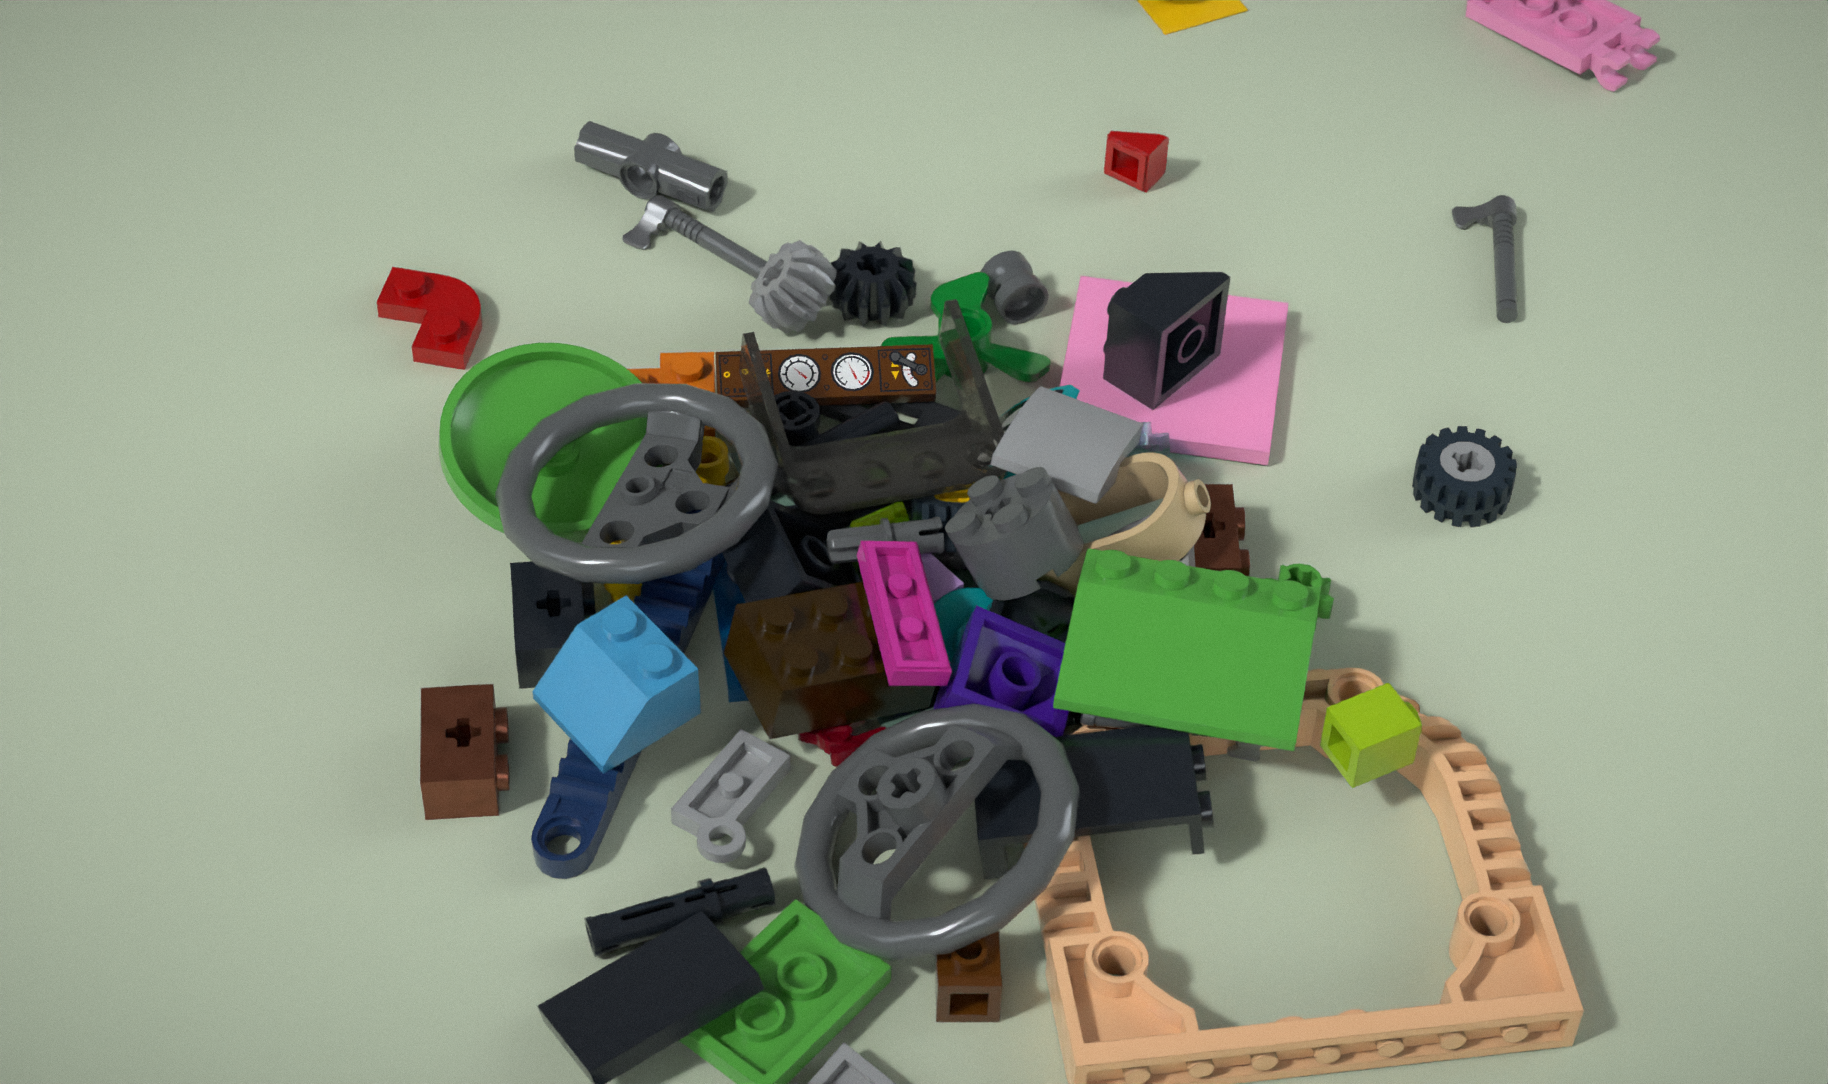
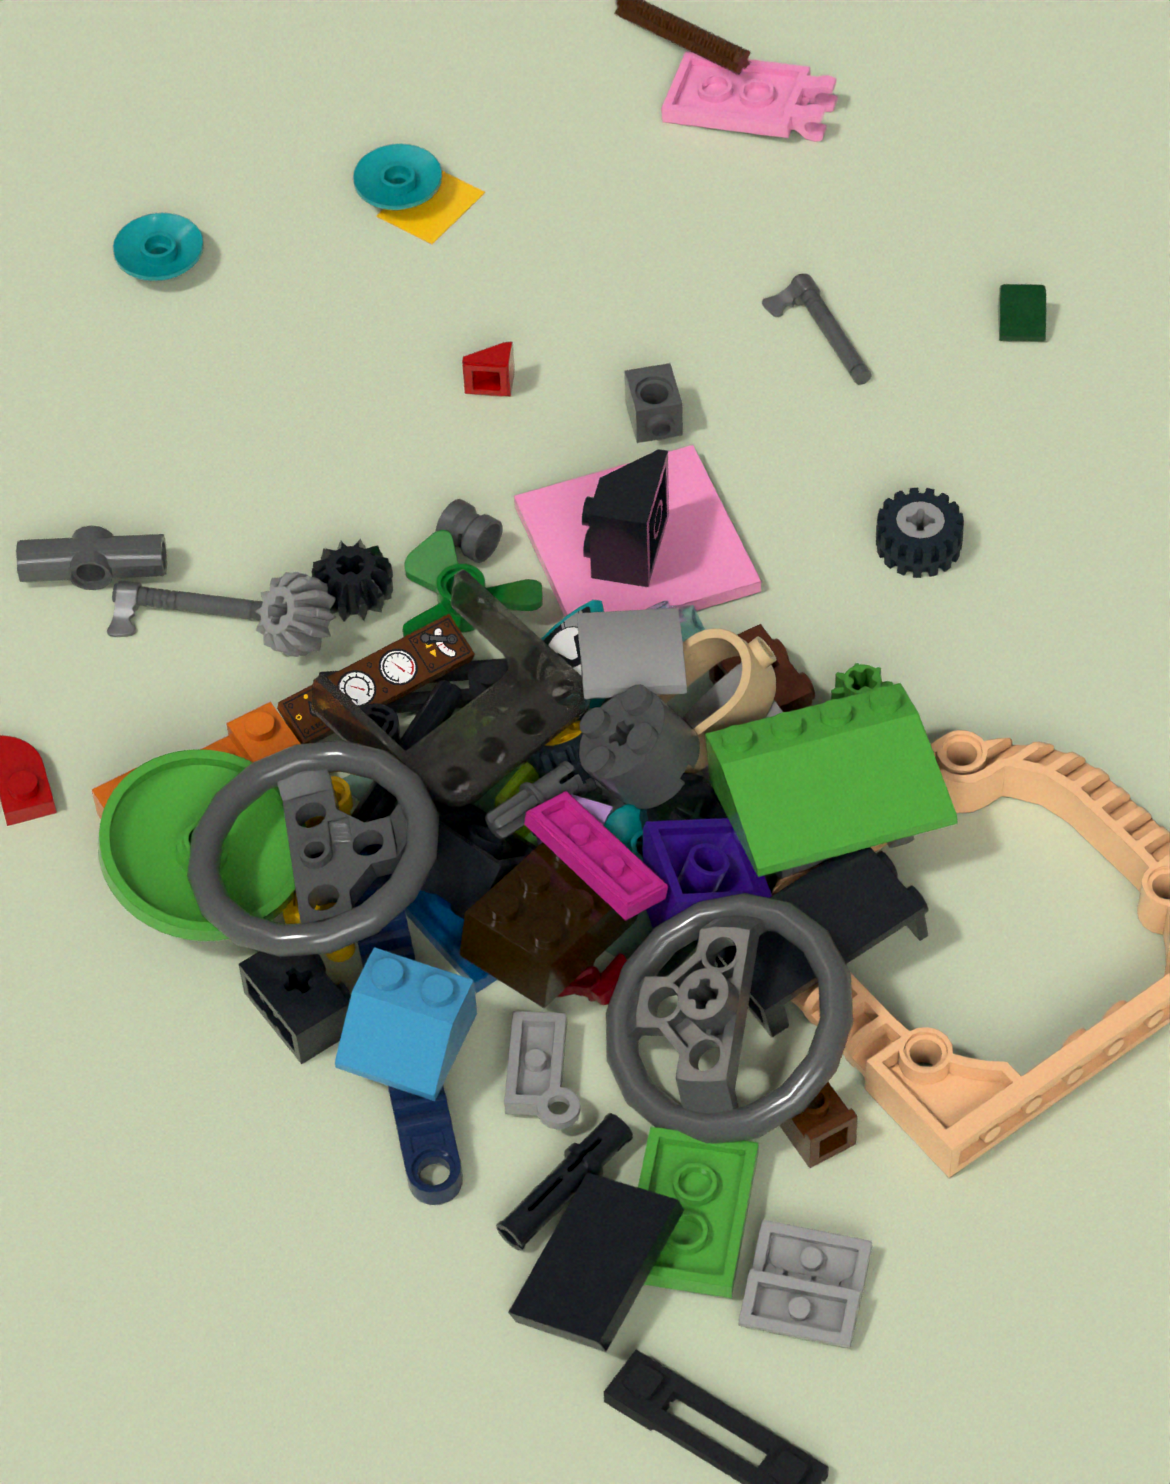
camera: 25 degrees left, 5 degrees up
copper brick [420,684,510,820] -> none
lime brick [1320,682,1422,788] -> none
none -> dark grey brick [624,363,683,443]
none -> dark green slope [998,284,1046,341]

